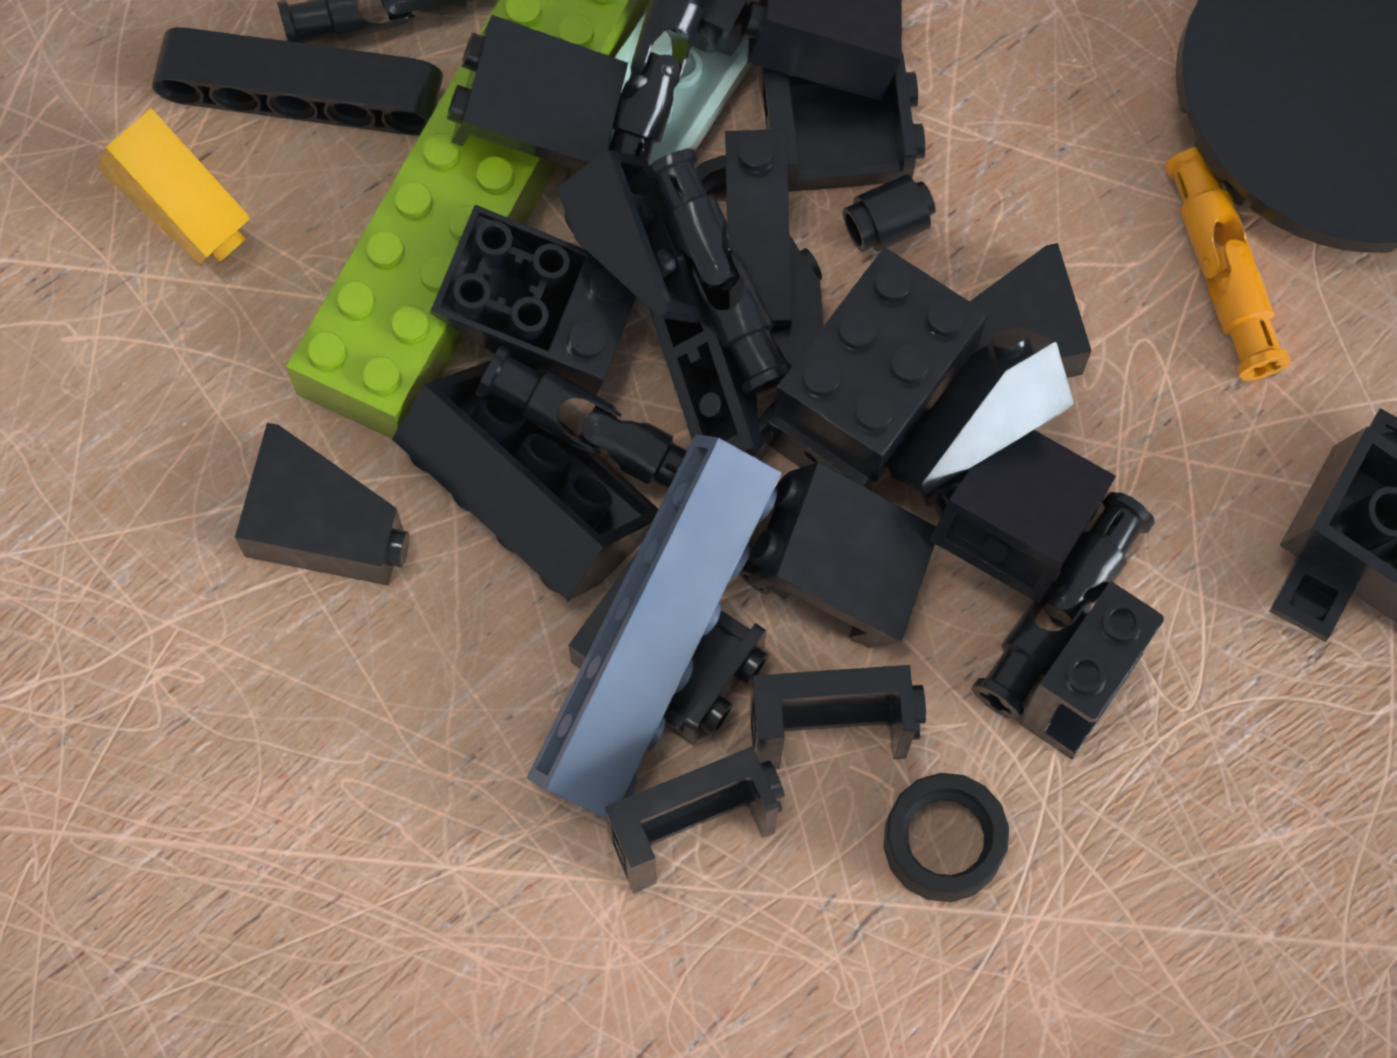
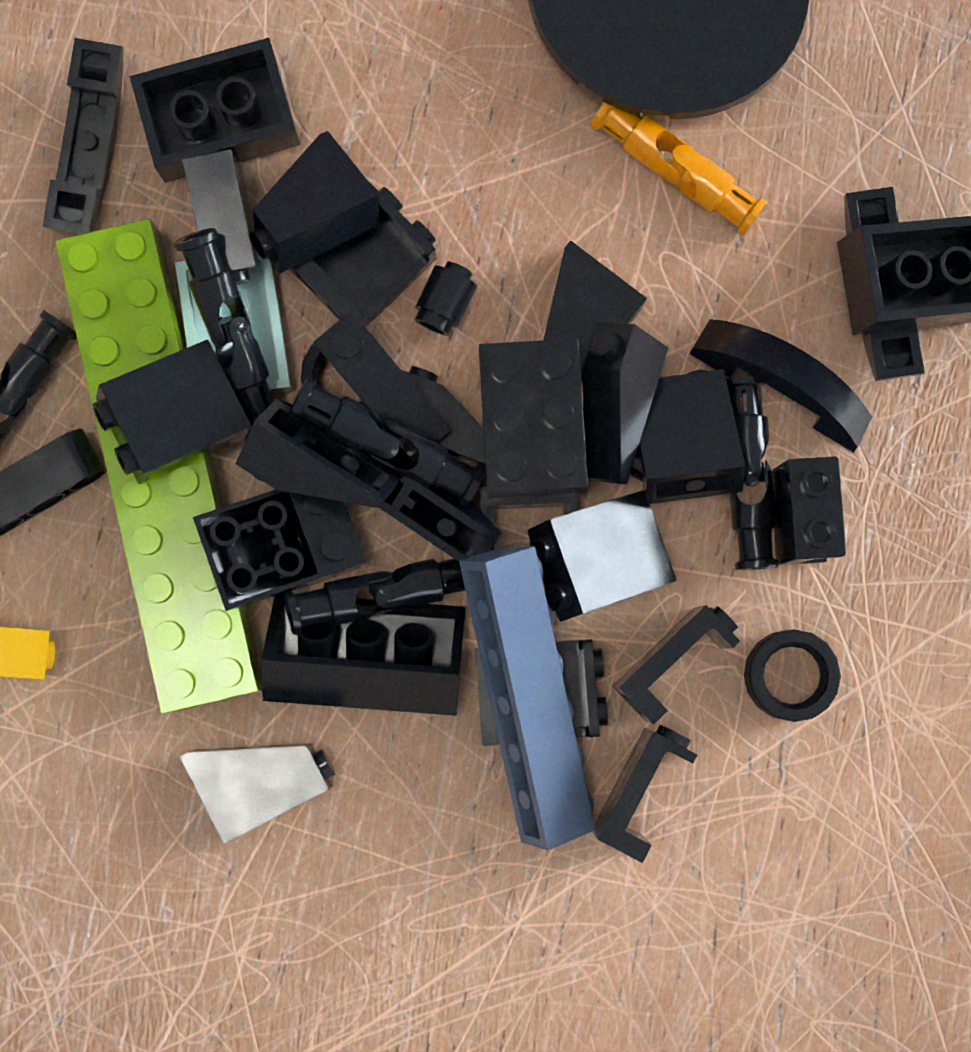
camera: 40 degrees left, 15 degrees up
none -> black slope [689,319,872,453]

